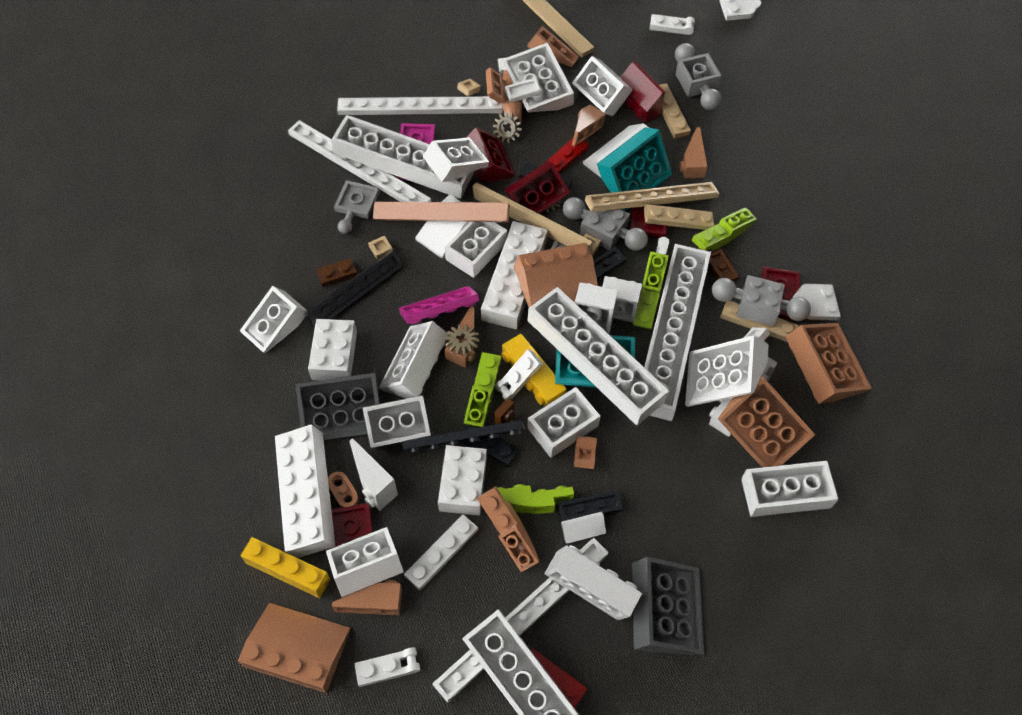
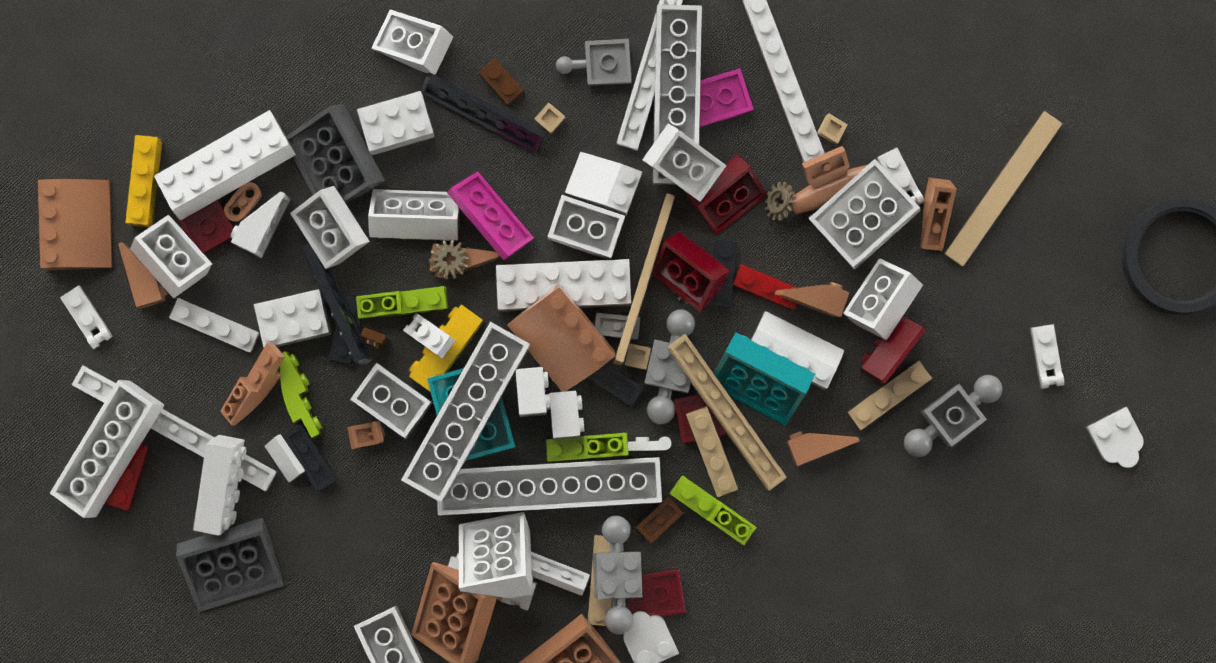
camera: 70 degrees right, 25 degrees up
tile [373,202,510,222] -> none
white tile [505,77,542,103] -> none

